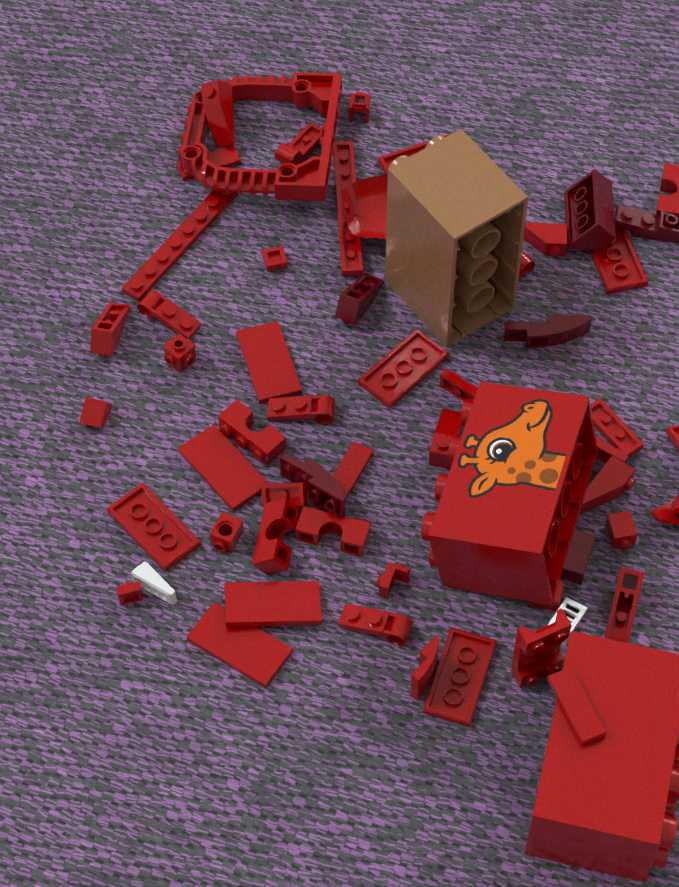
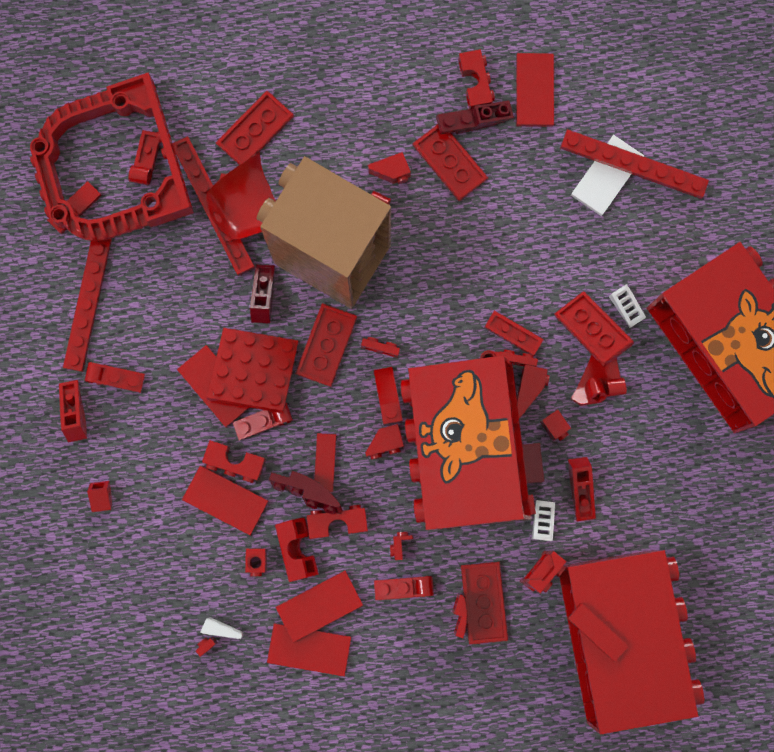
camera: 25 degrees left, 25 degrees up
red tile [107,483,201,572] -> none
red brick [163,334,196,373] -> none
red slope [201,80,235,149] -> none
red plate [261,482,308,507] -> none
red plate [262,246,288,272] -> none
red window [349,92,371,123] -> none
dark red slope [503,315,592,348] -> none
dark red slope [564,169,616,249] -> none
none -> red plate [207,328,298,413]
none -> red slope [365,424,404,460]

